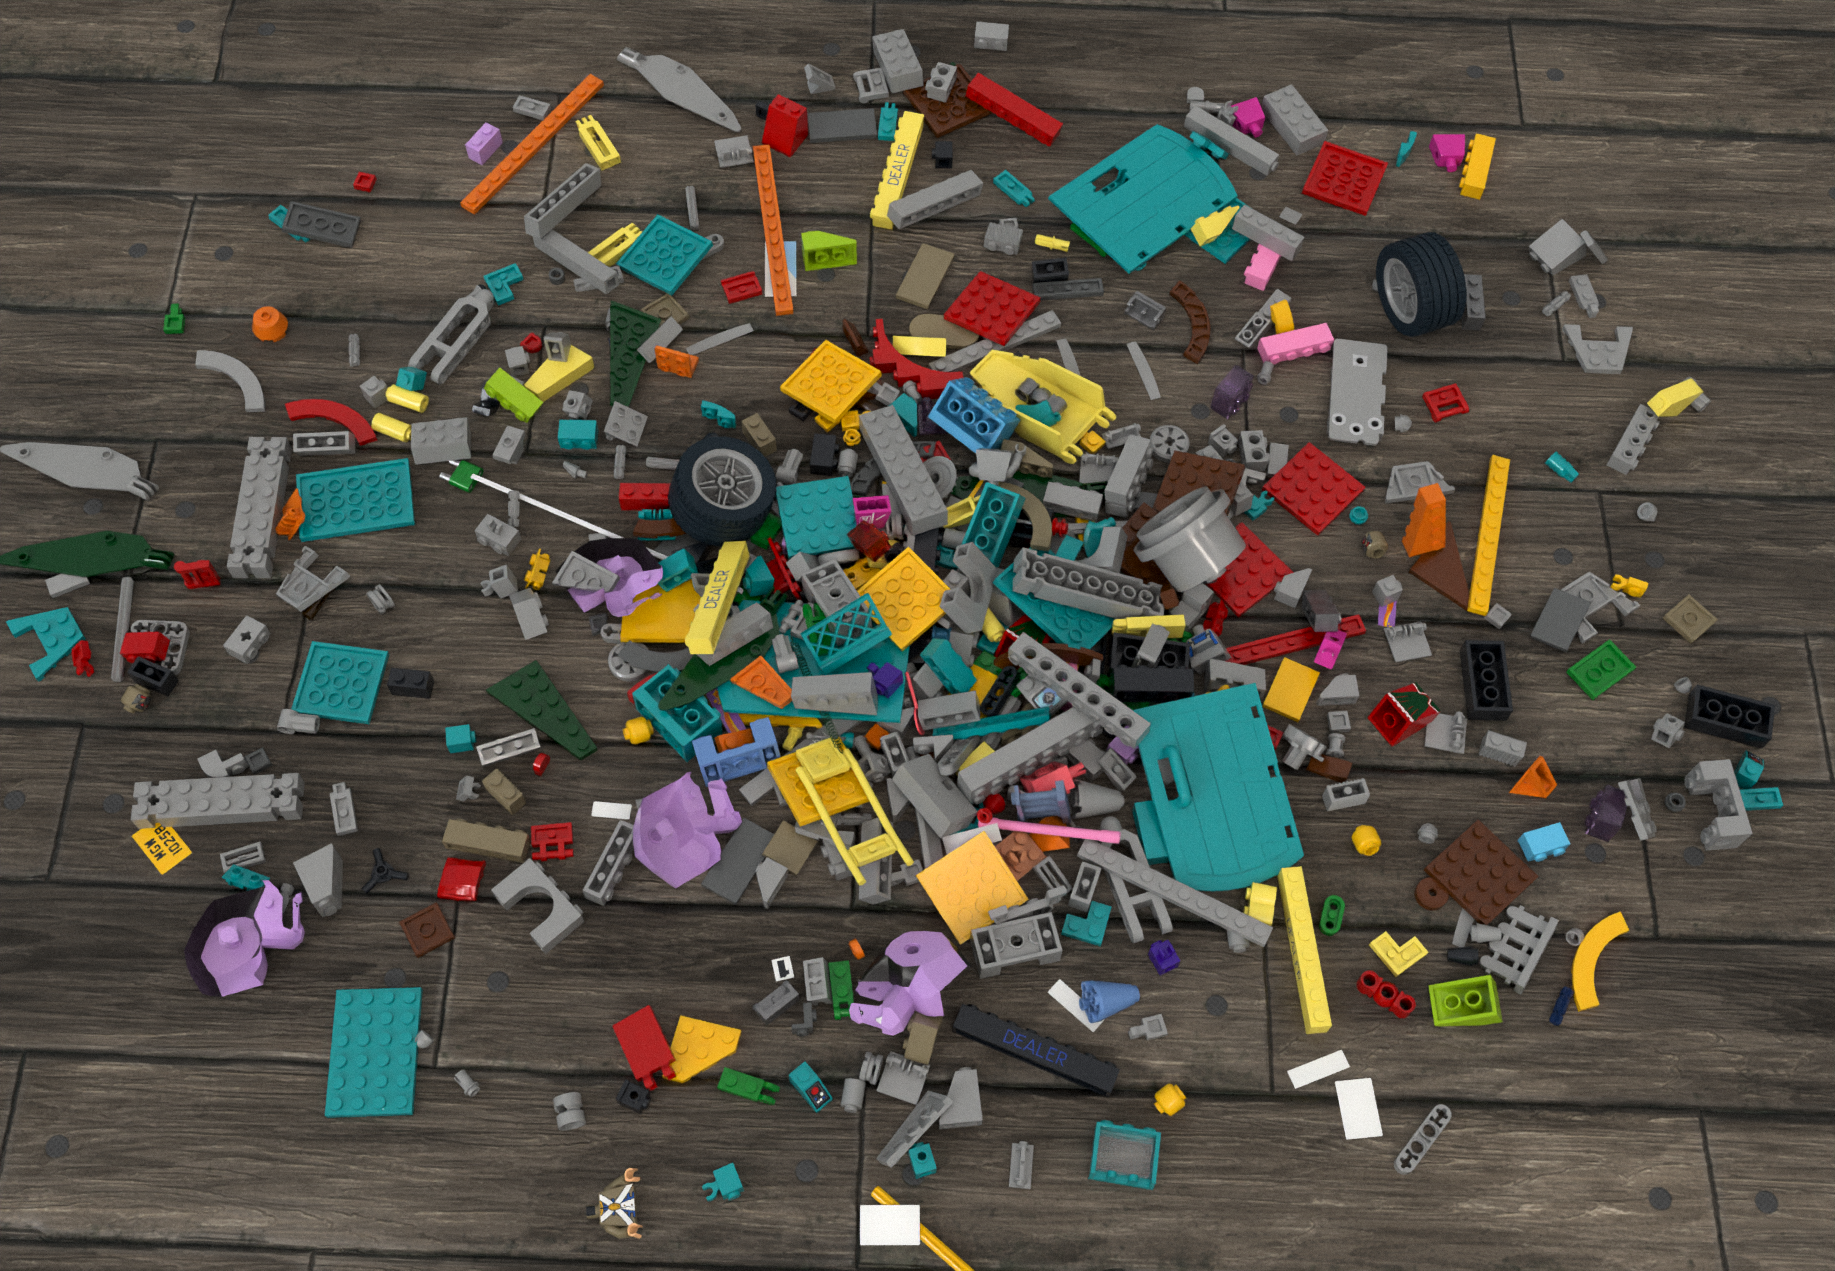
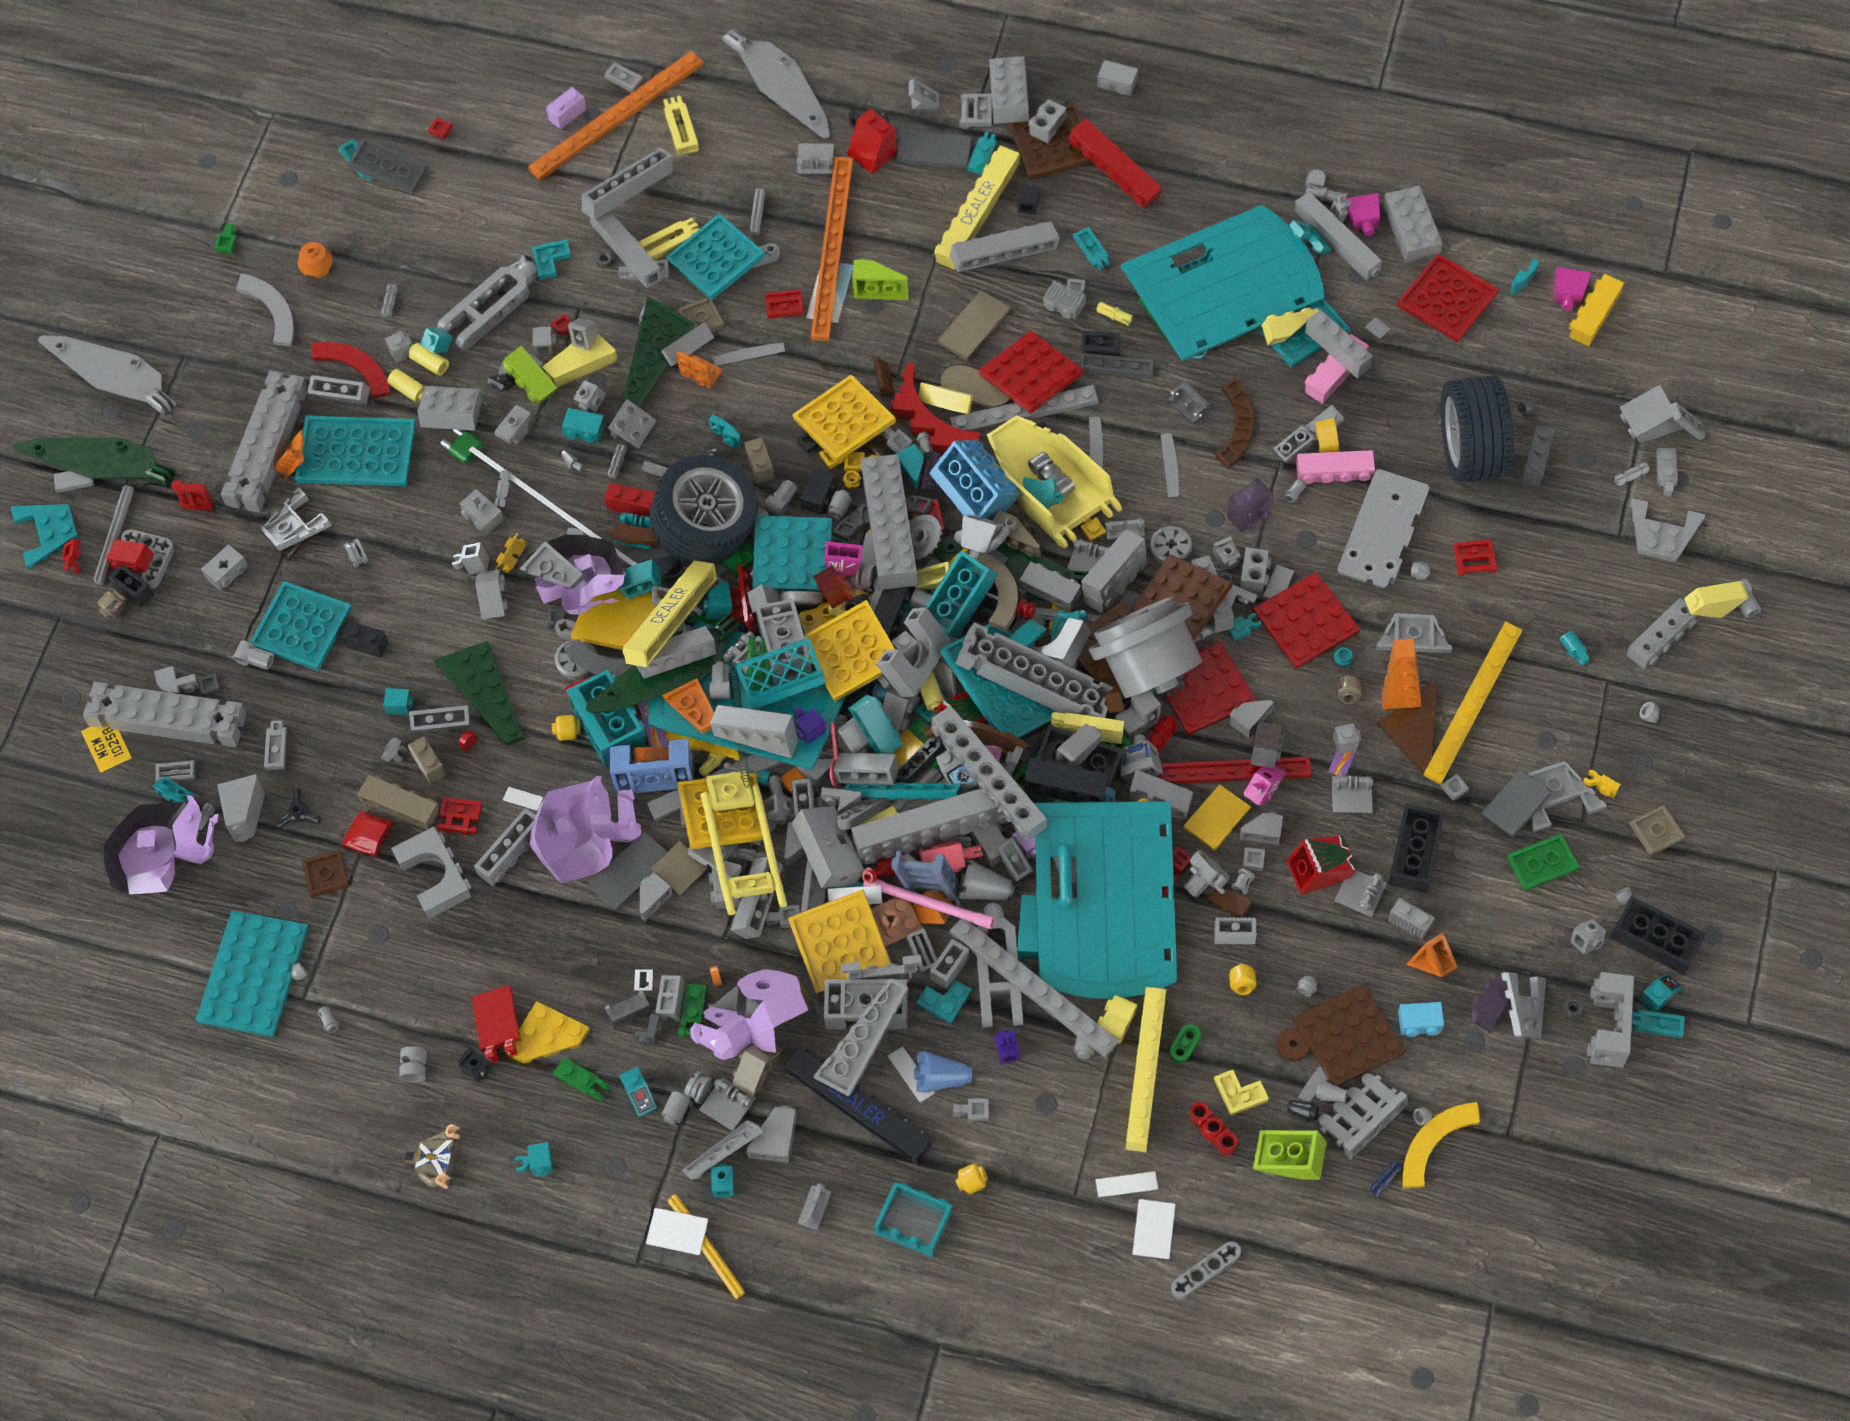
camera: 20 degrees right, 0 degrees up
none -> light grey wing [813,978,909,1097]

